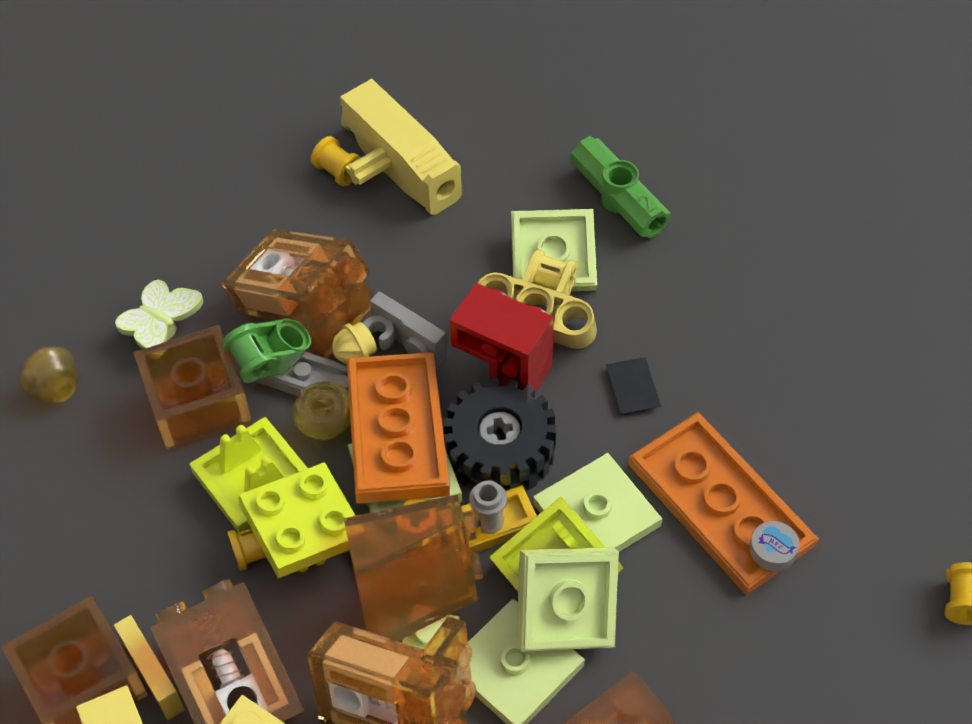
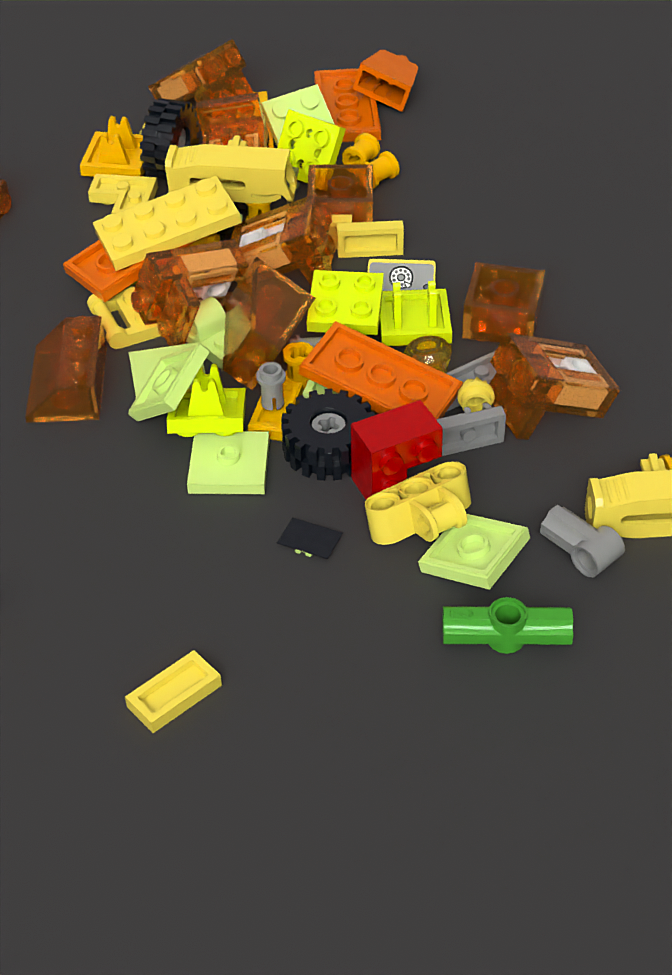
camera: 125 degrees right, 10 degrees down
clear yellow cone [19,347,79,403] -> none
yellowish green animal [115,279,203,355] -> none
bright green piece [222,318,311,383] -> none
orange tile [628,412,819,596] -> none
light grey tile [750,521,800,571] -> none
none -> light yellow tile [125,650,222,733]
none -> light yellow tile [337,220,404,258]
none -> slope [368,259,436,291]
none -> light grey piece [540,505,625,578]

